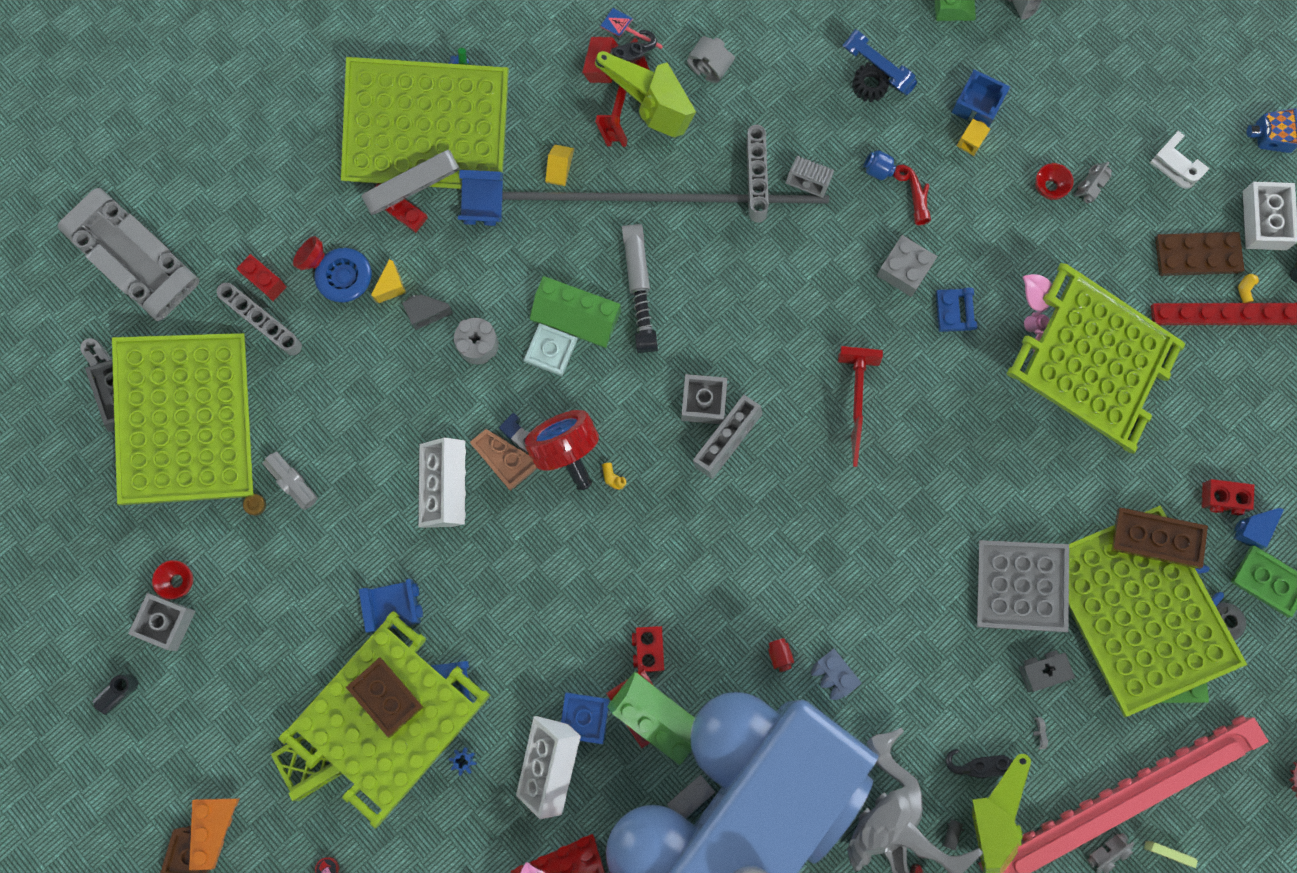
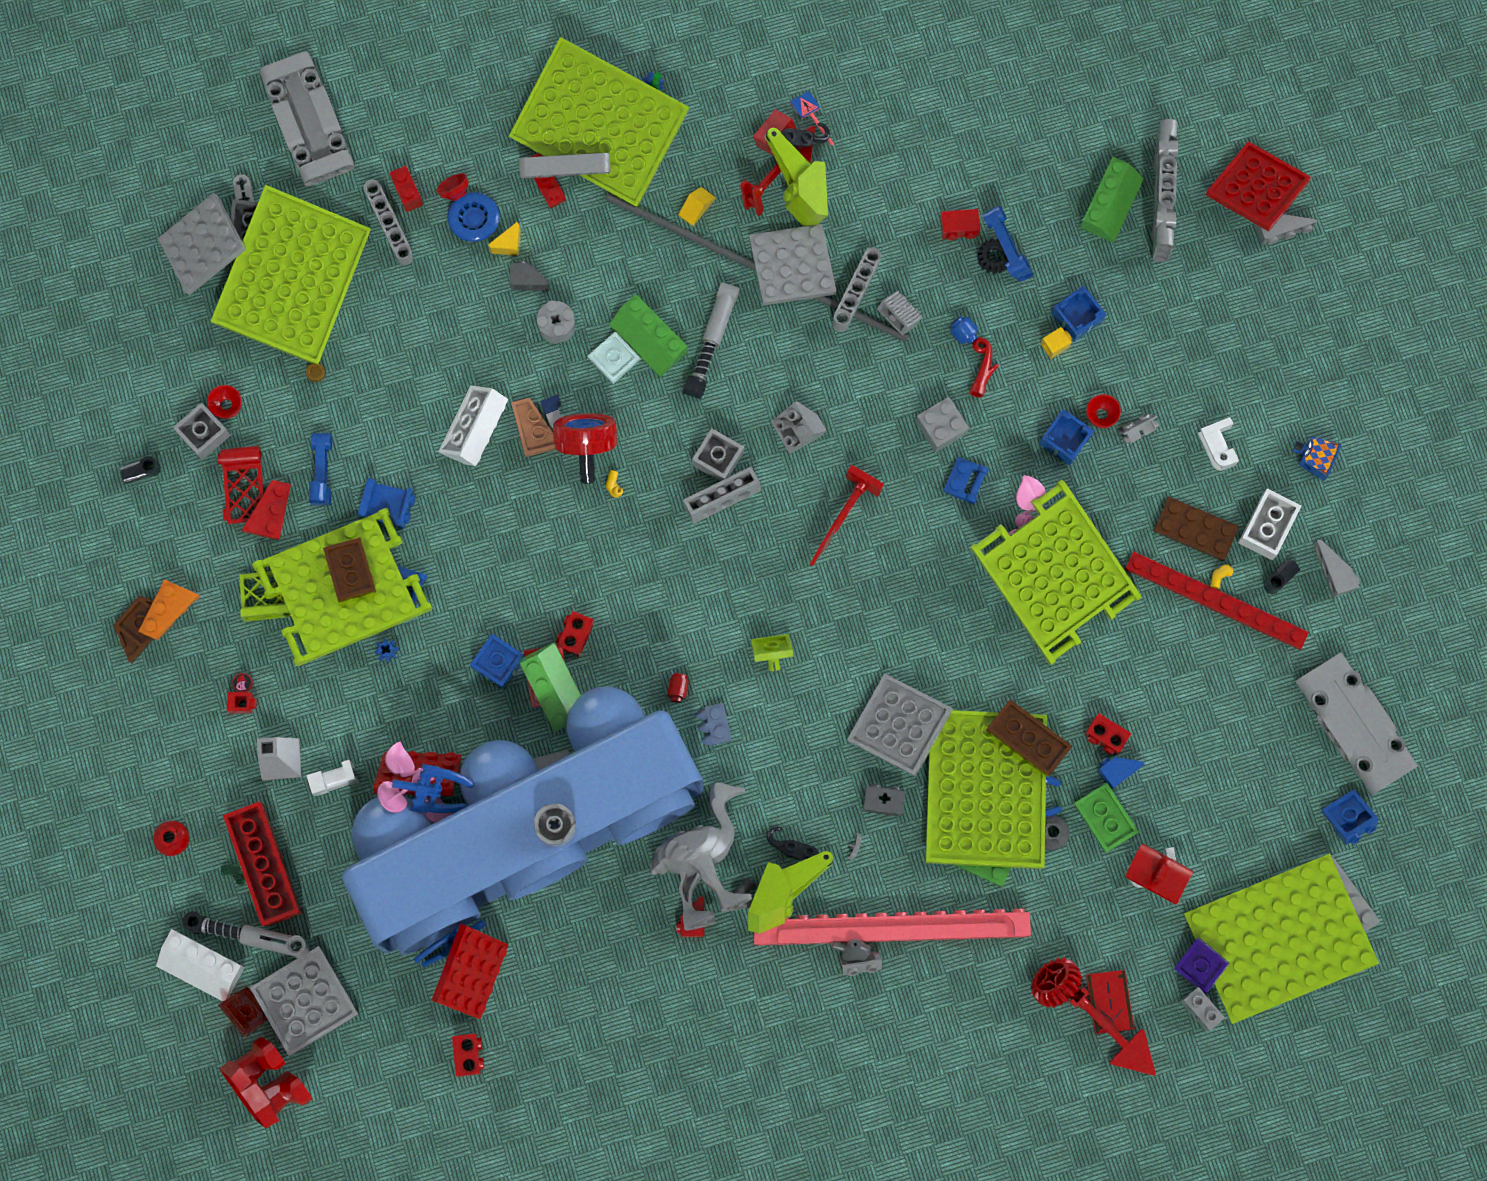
camera: 20 degrees right, 0 degrees up
light grey piece [263,451,318,510] -> none
blue panel [458,170,503,226] -> none
white slope [516,716,581,819] -> none
light grey brick [687,36,735,83] -> none
yellowish green tile [1144,841,1198,868] -> none
none -> light grey plate [158,193,246,295]
none -> red piece [217,446,264,525]
none -> red wing [241,480,291,540]
none -> blue piece [309,433,332,506]
none -> light grey plate [749,224,837,306]
none -> lime tile [751,634,794,671]
none -> light grey slope [771,402,827,454]
none -> dark grey piece [831,939,870,962]
none -> red brick [940,209,981,241]
none -> blue container [1039,409,1094,466]

